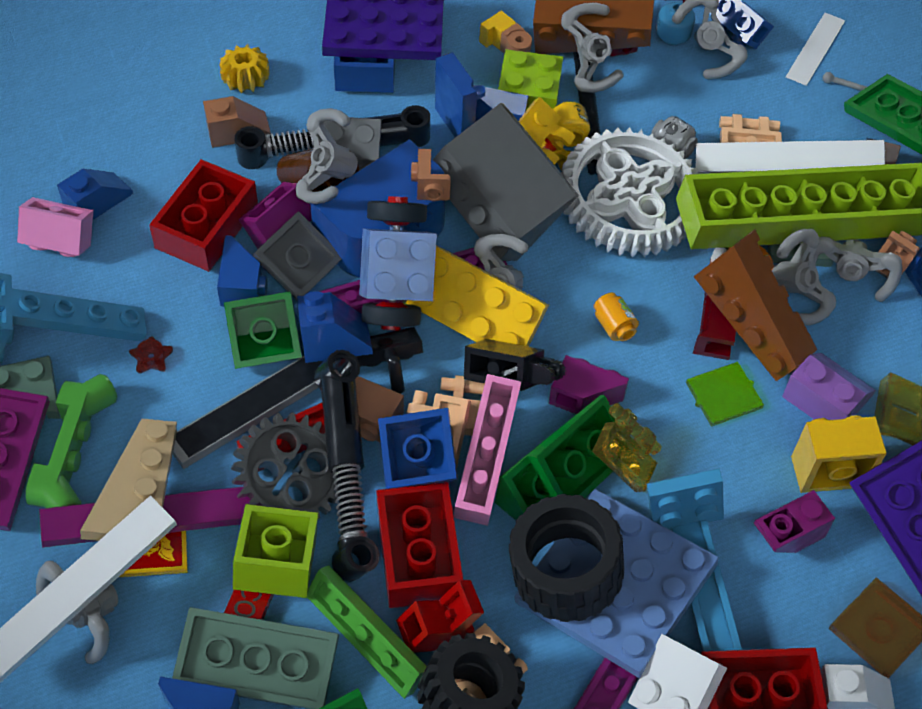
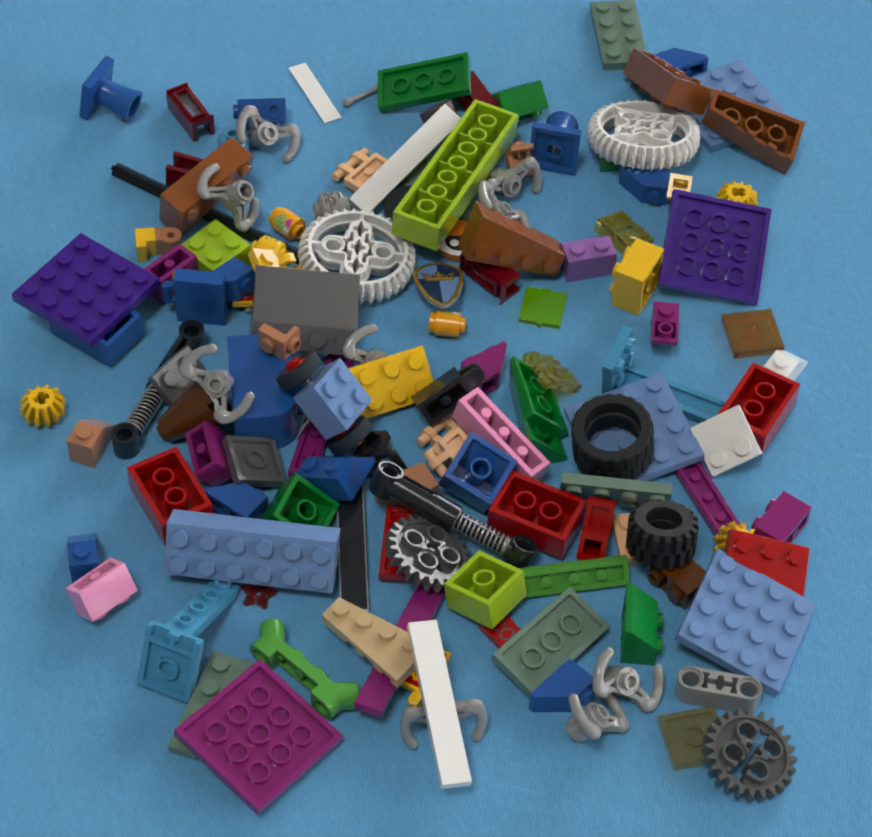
camera: 55 degrees left, 5 degrees down
none -> magenta brick [144,243,198,304]
none -> medium blue brick [164,509,341,594]
none -> light orange brick [269,207,306,241]
none -> shield [413,263,463,308]
none -> sand green plate [560,472,673,509]

